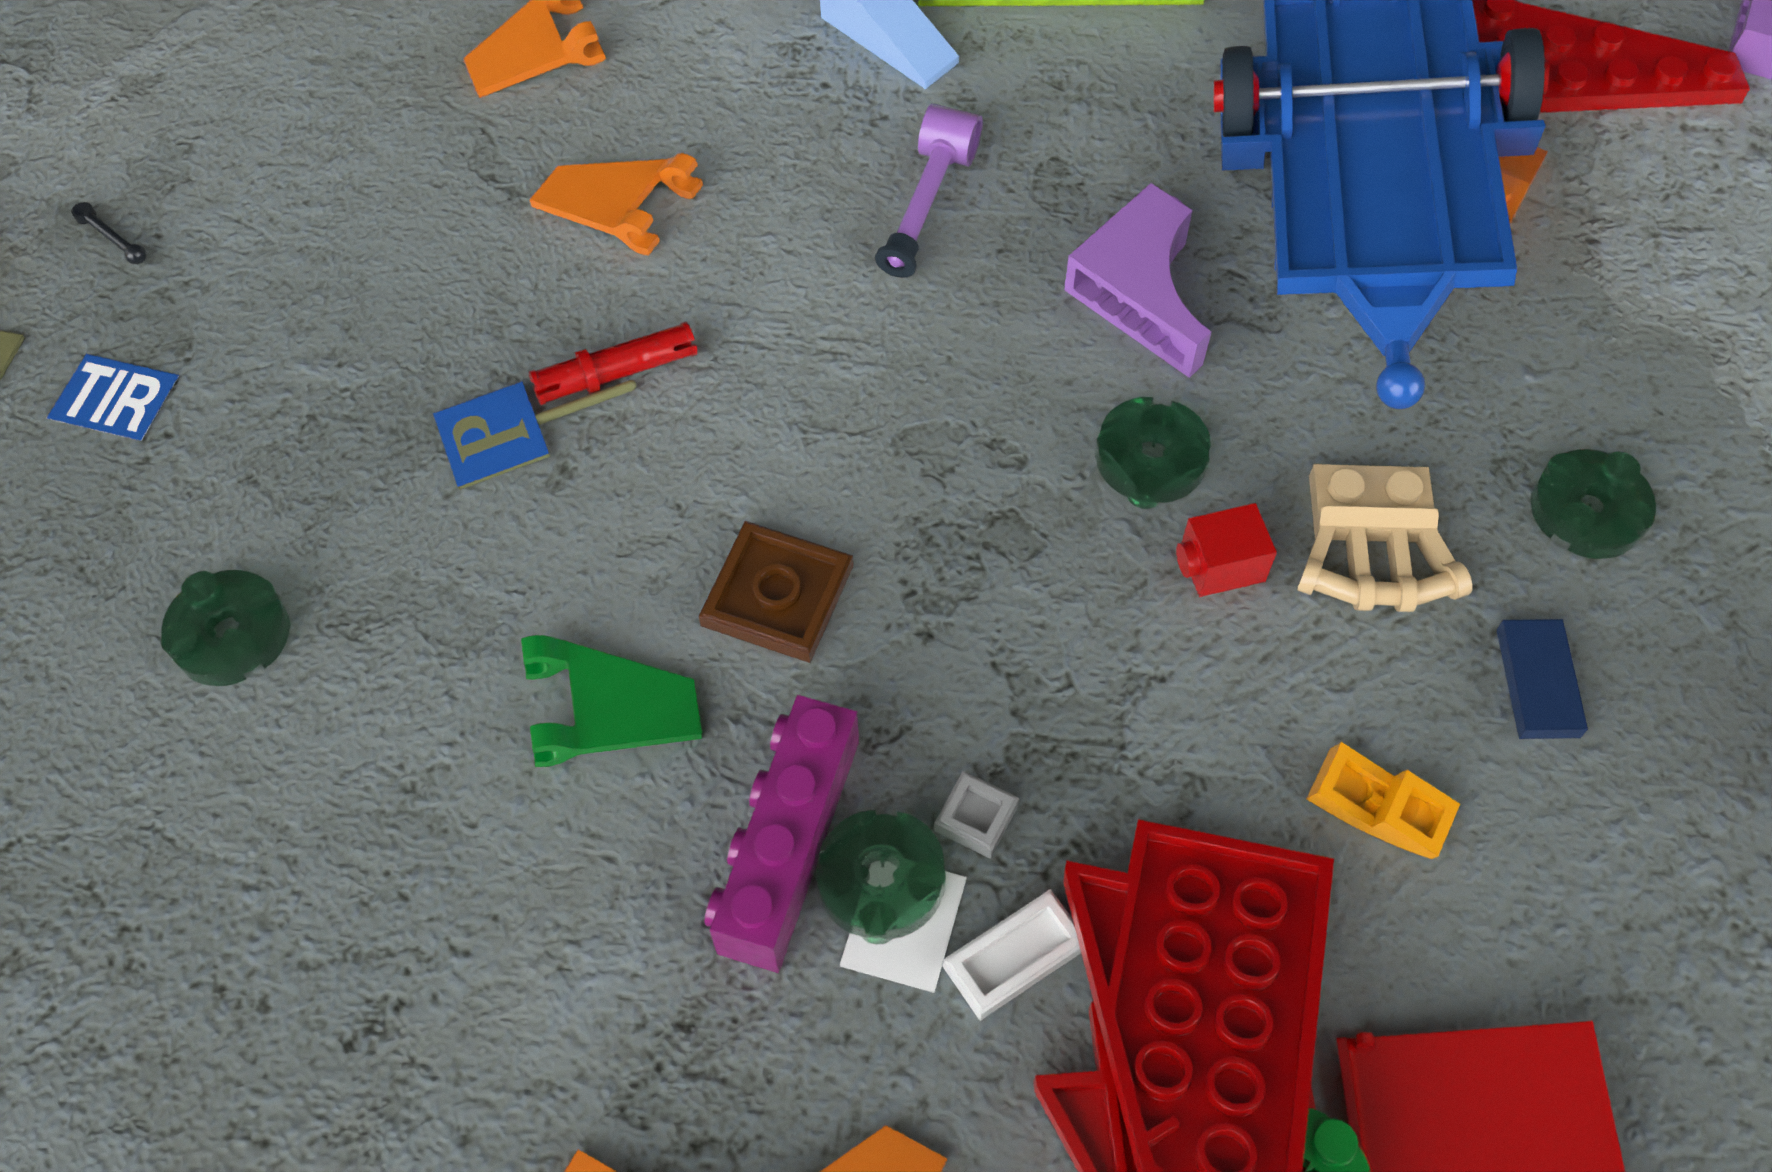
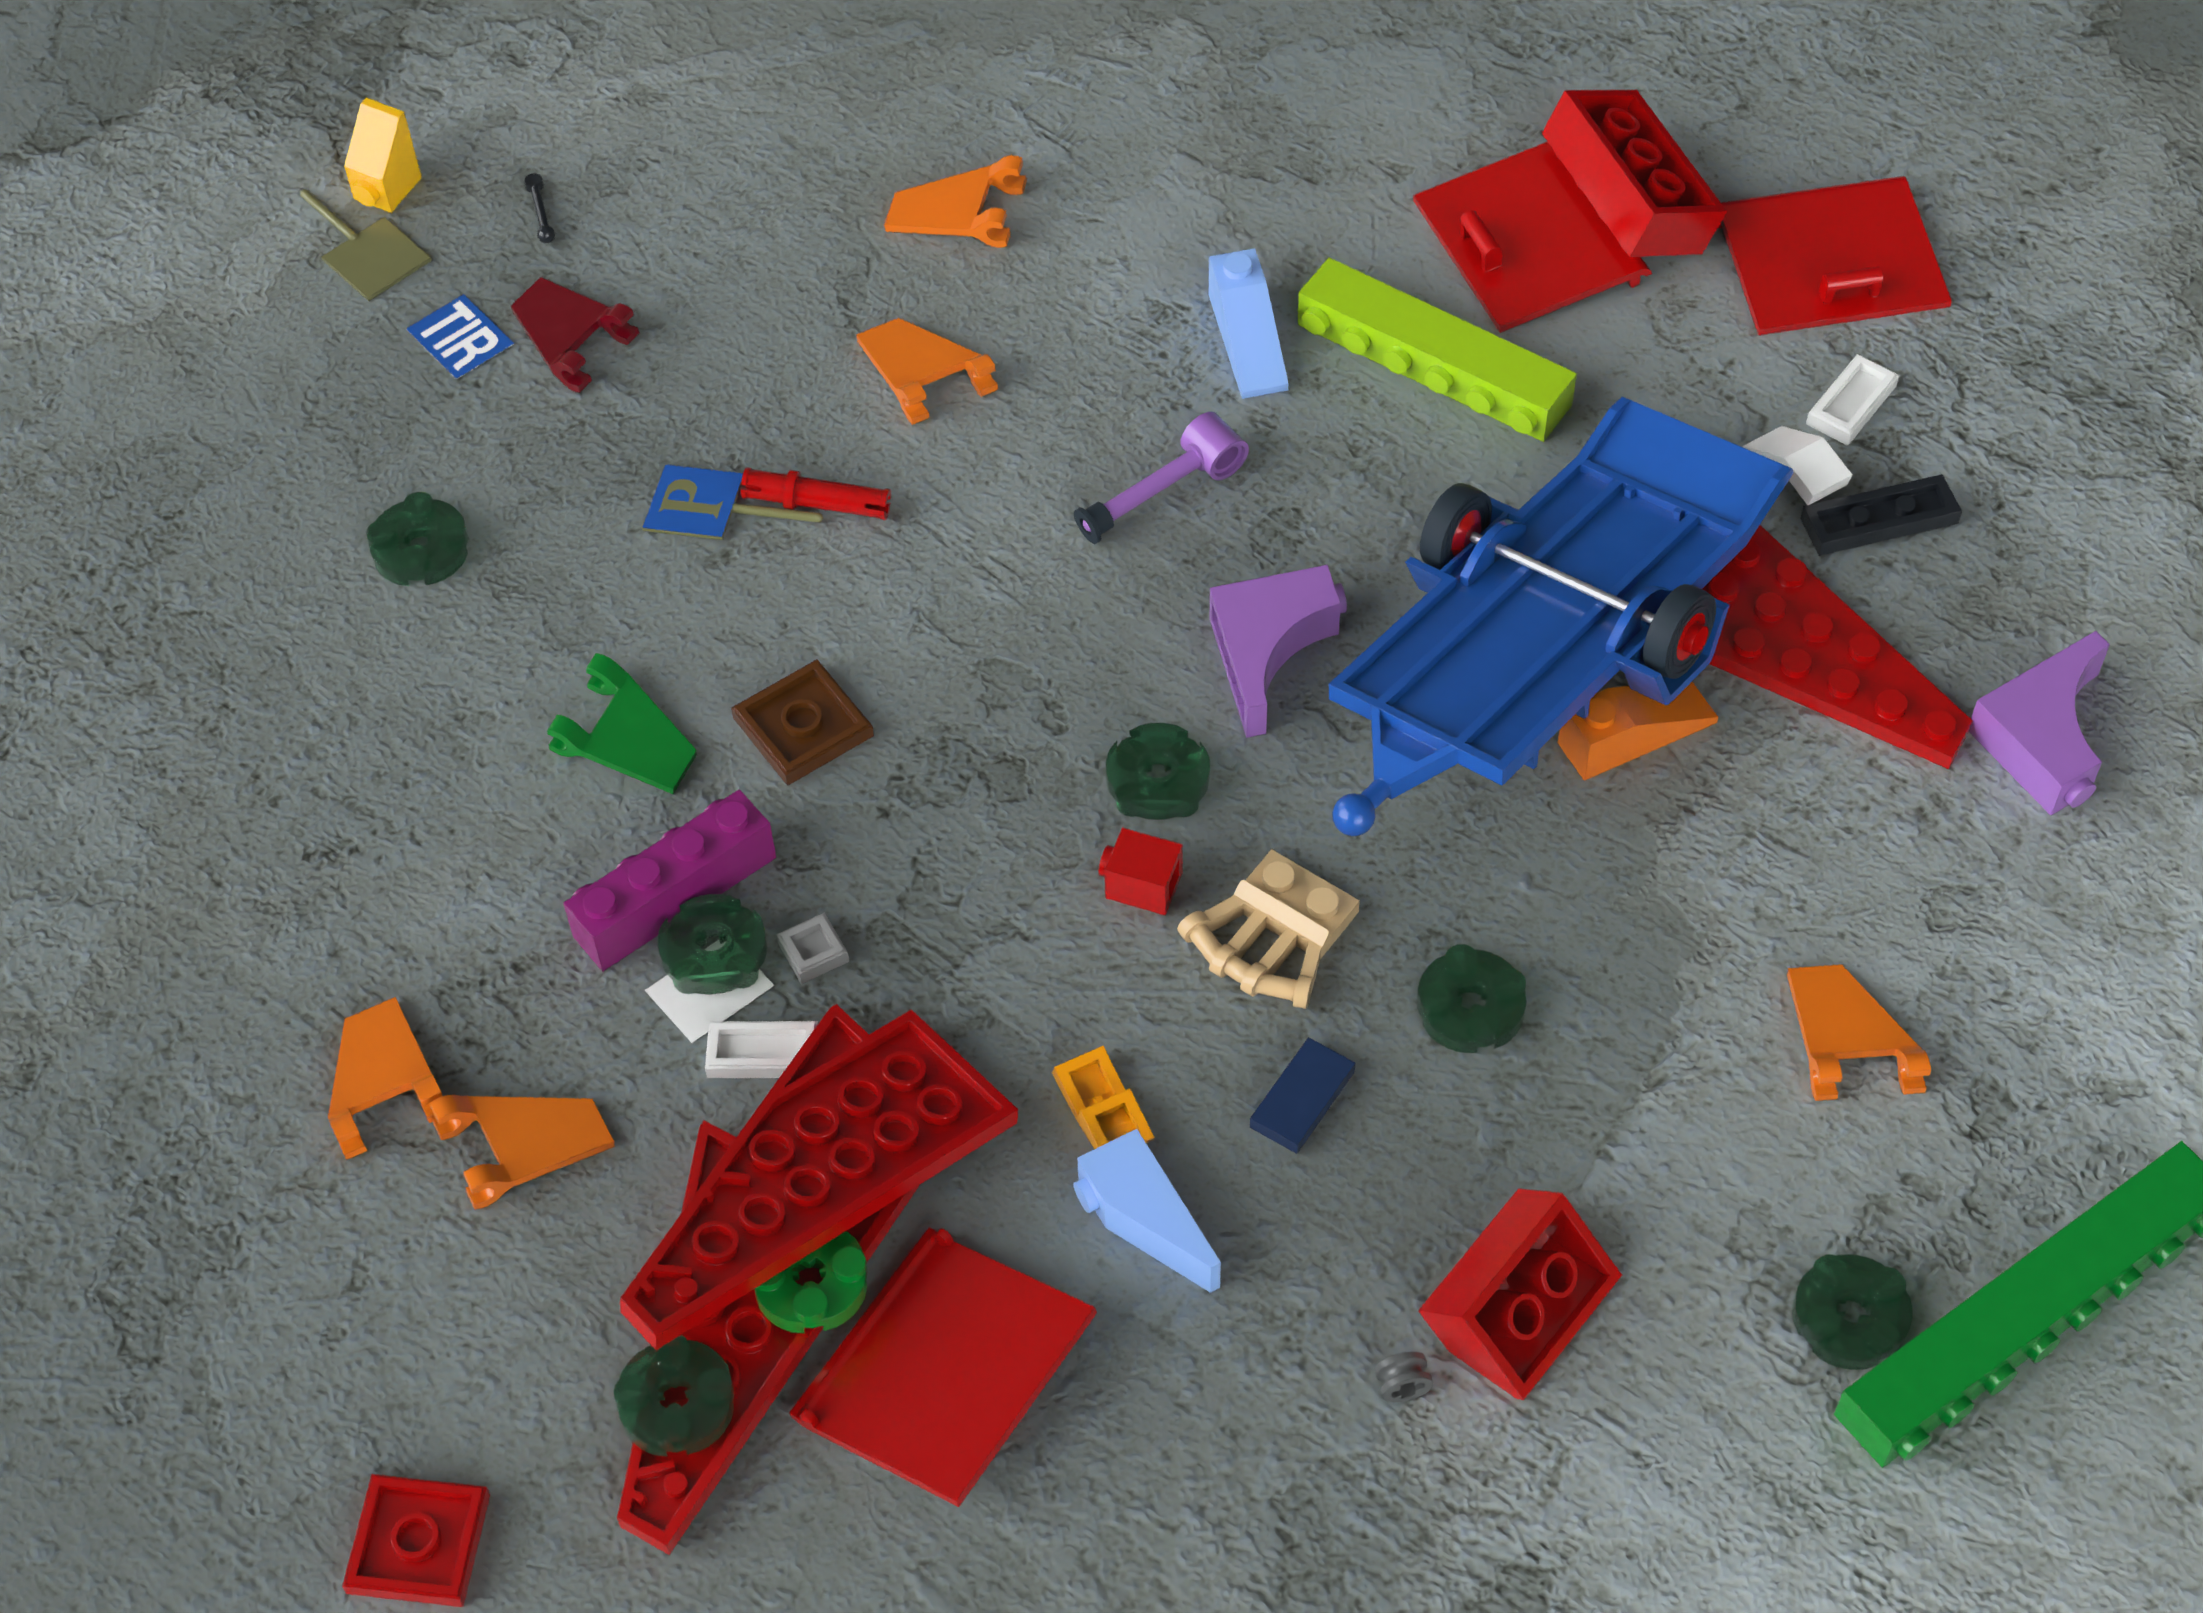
camera: 35 degrees right, 5 degrees down
none -> dark red flag [511,277,640,393]
none -> light blue slope [1073,1129,1221,1293]

